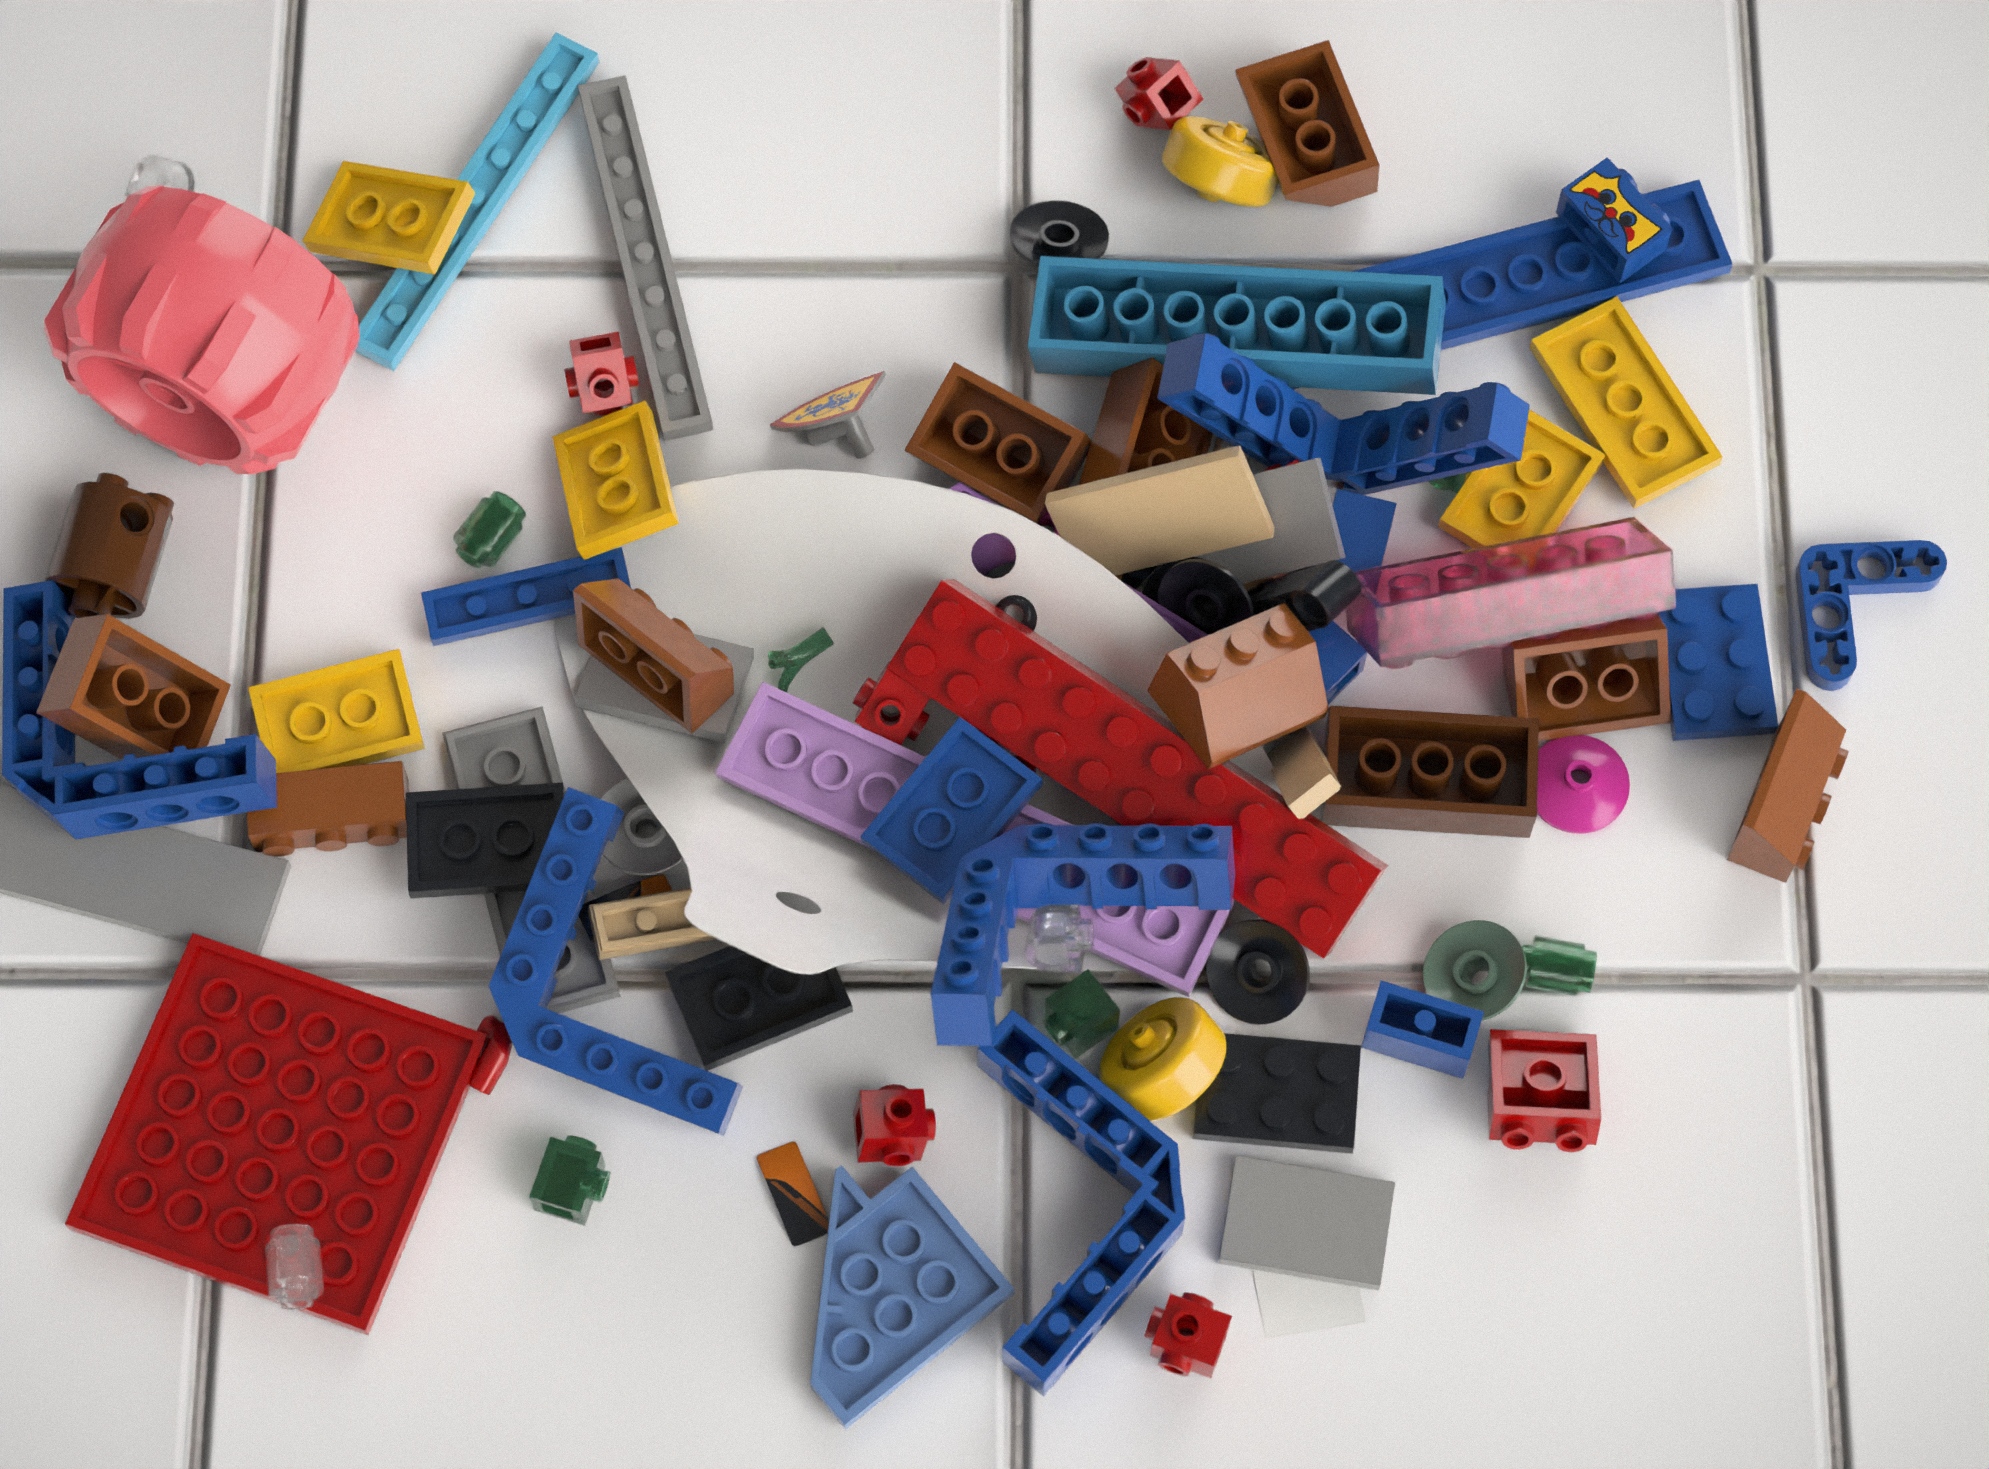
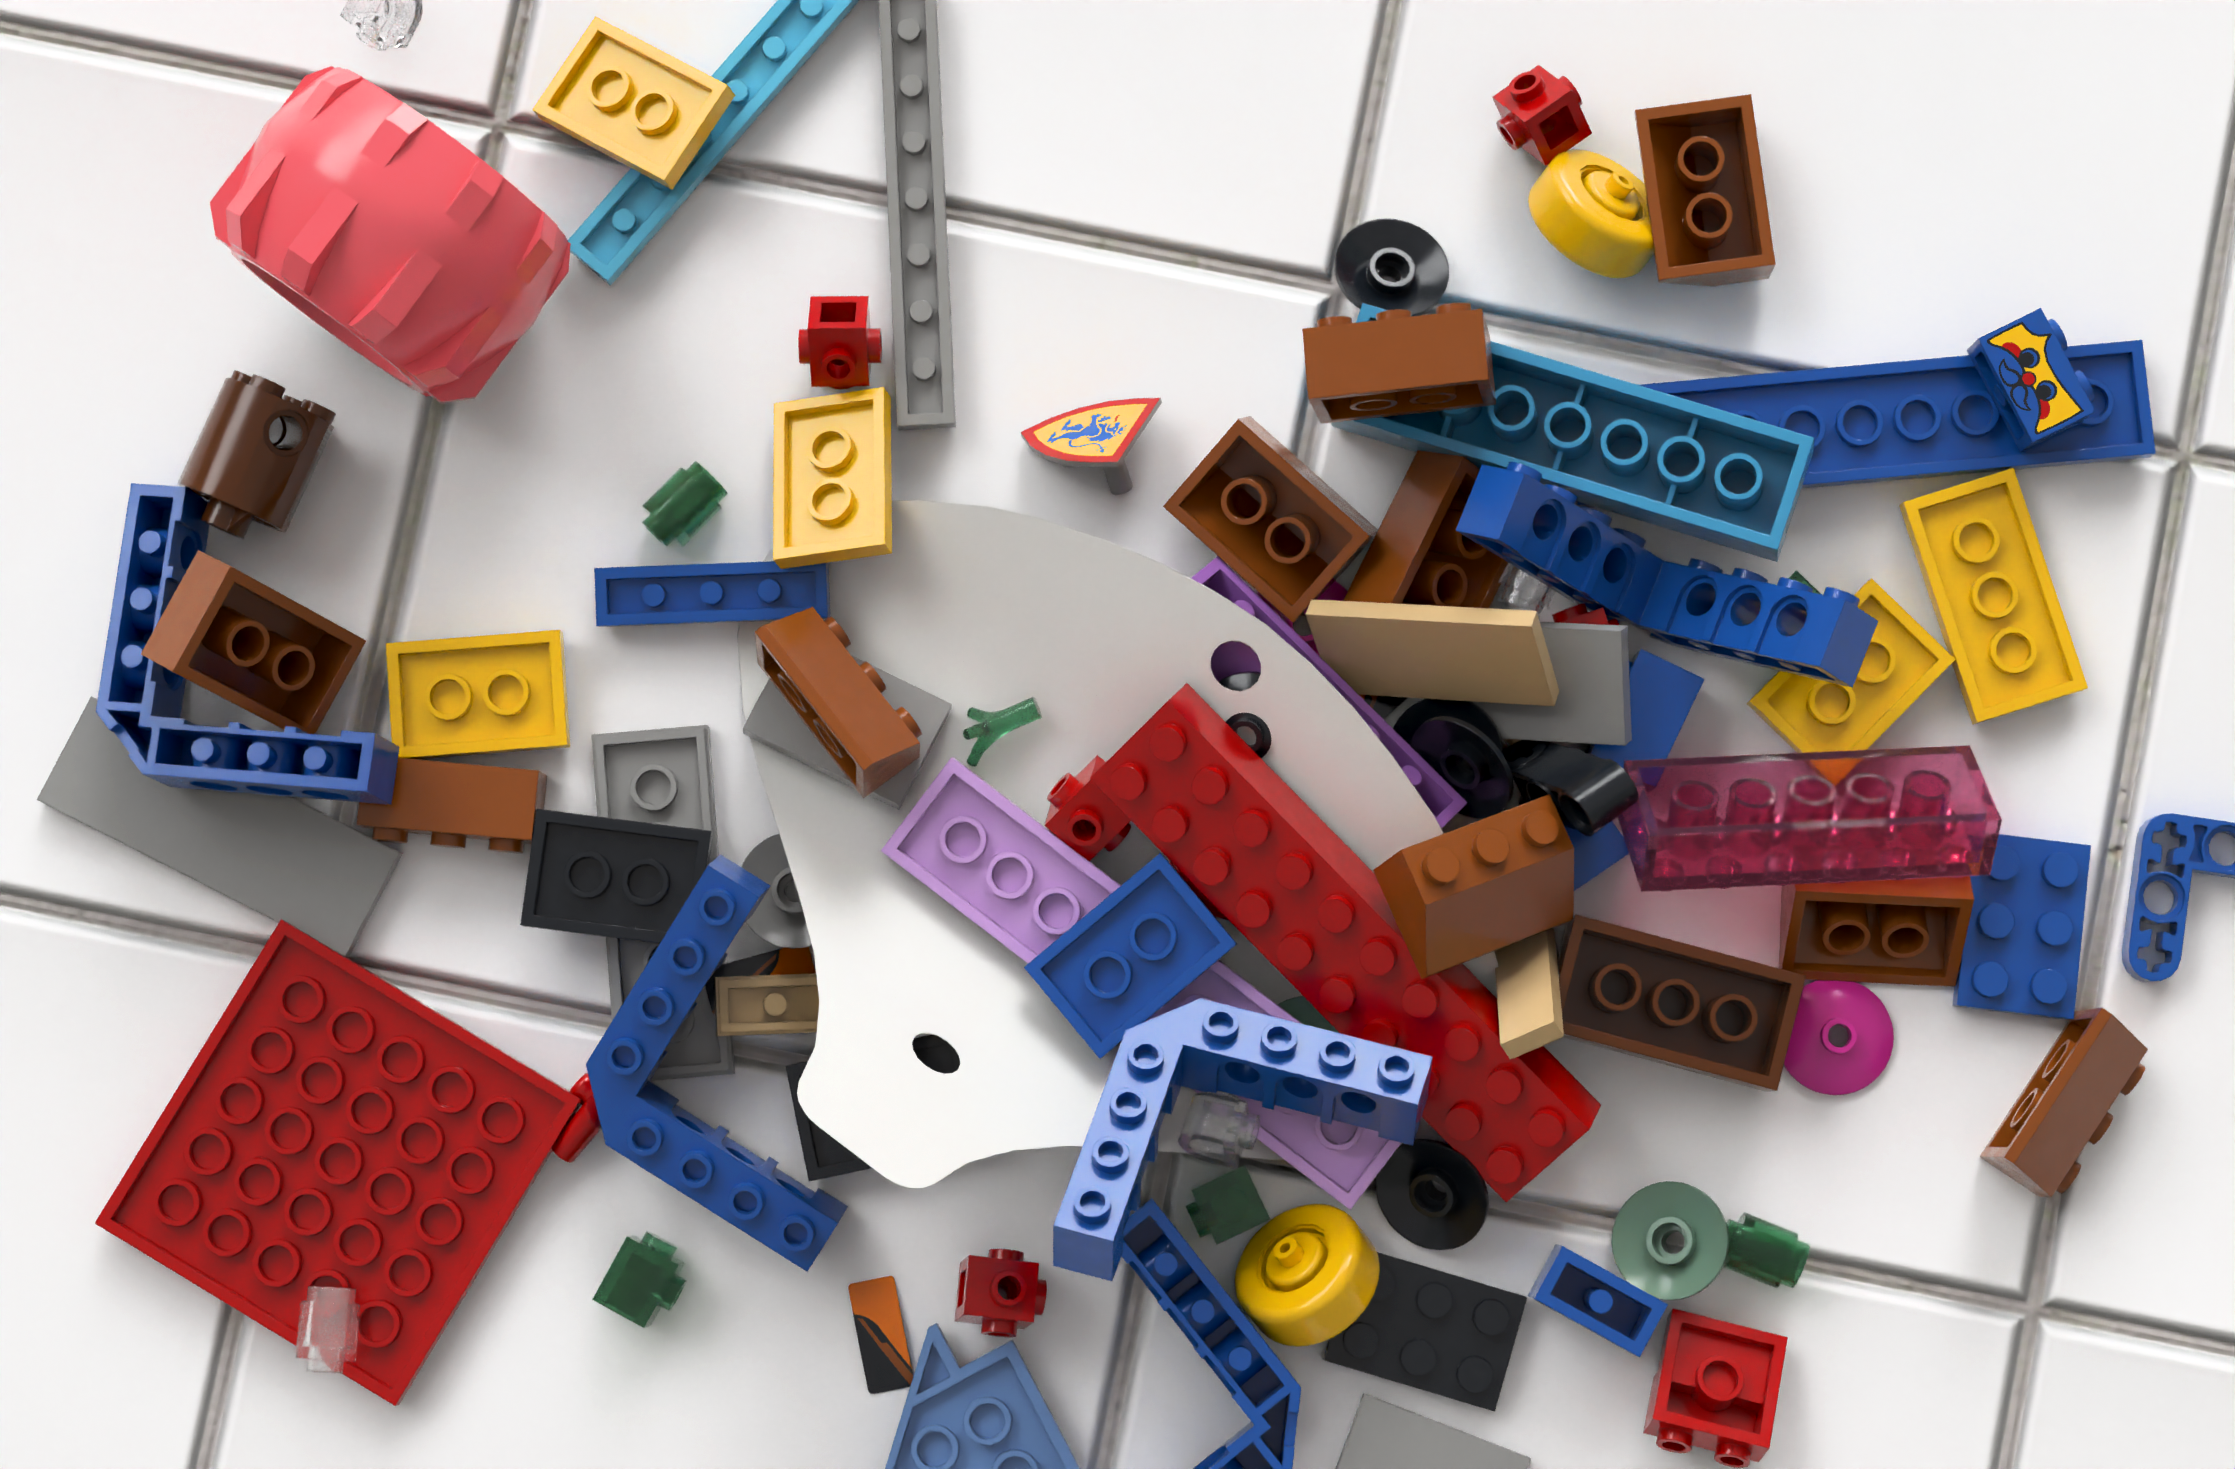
camera: 15 degrees right, 15 degrees up
none -> dark orange brick [1302,303,1496,424]

